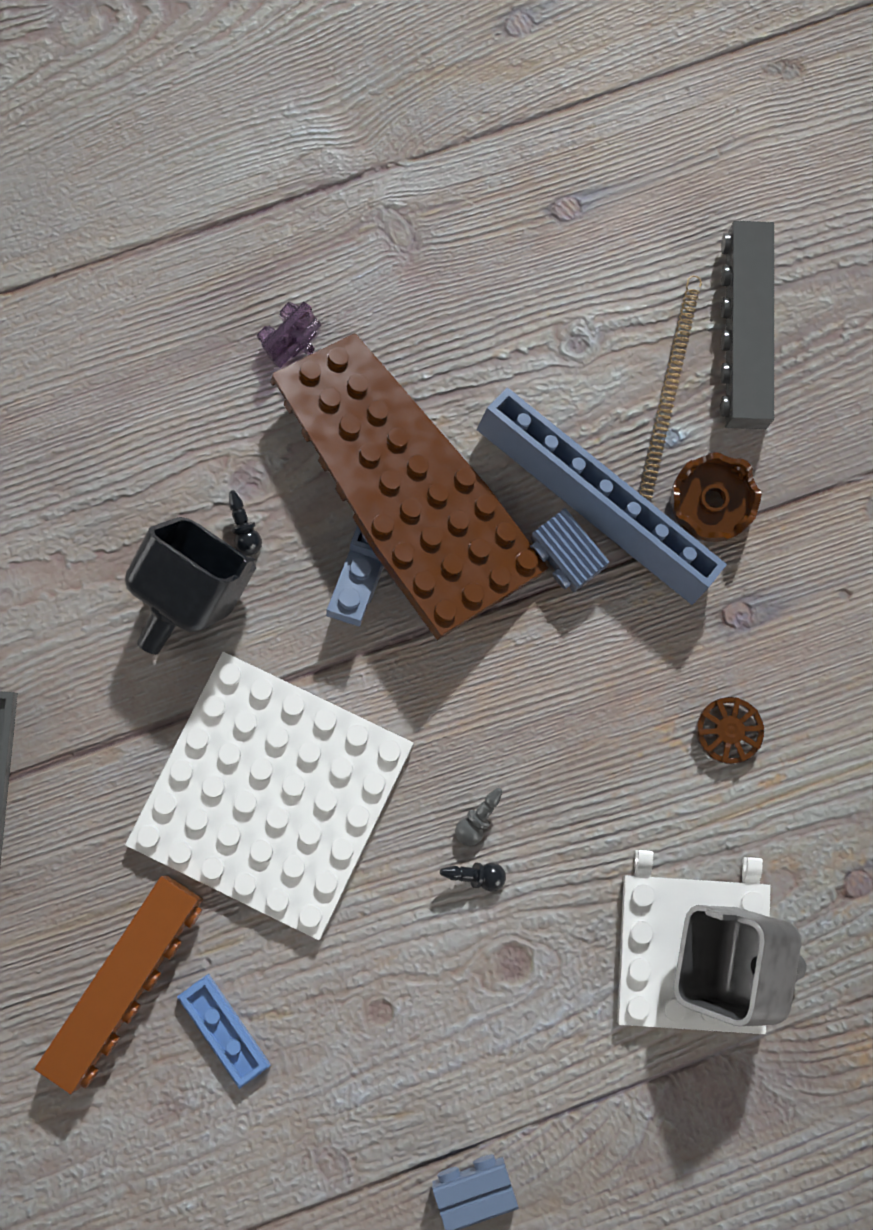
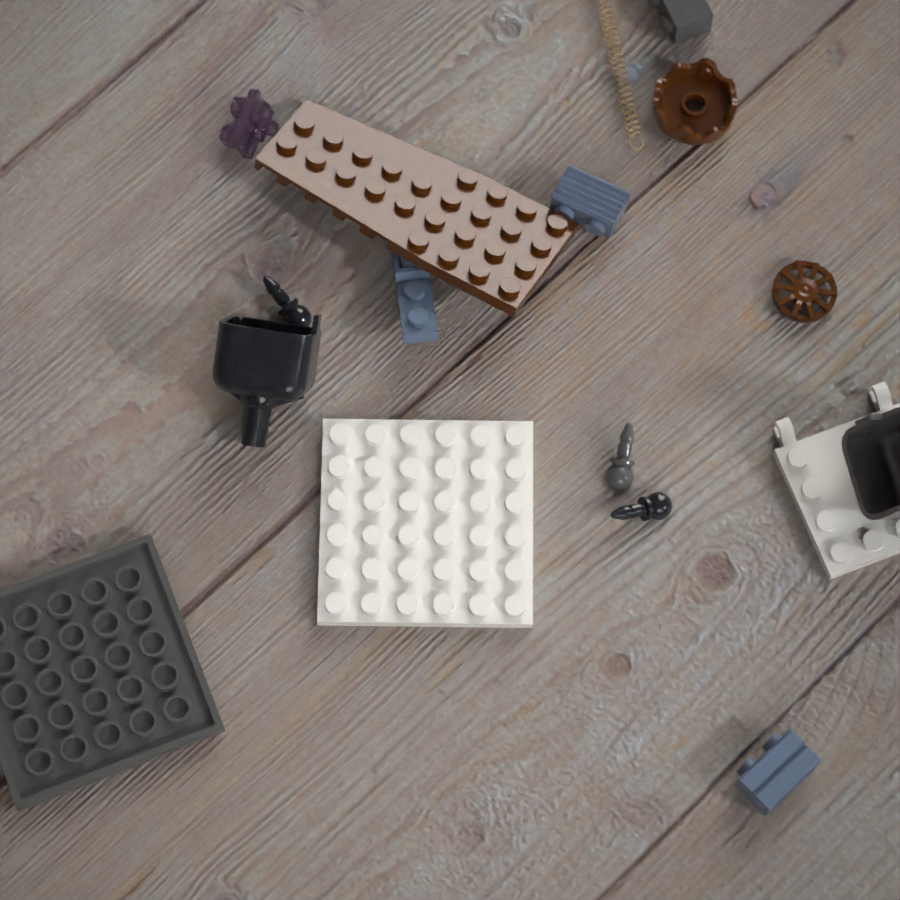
camera: 25 degrees left, 10 degrees down
dark orange brick [34,875,203,1094] -> none
medium blue tile [177,974,271,1089] -> none
sand blue brick [477,387,727,605] -> none

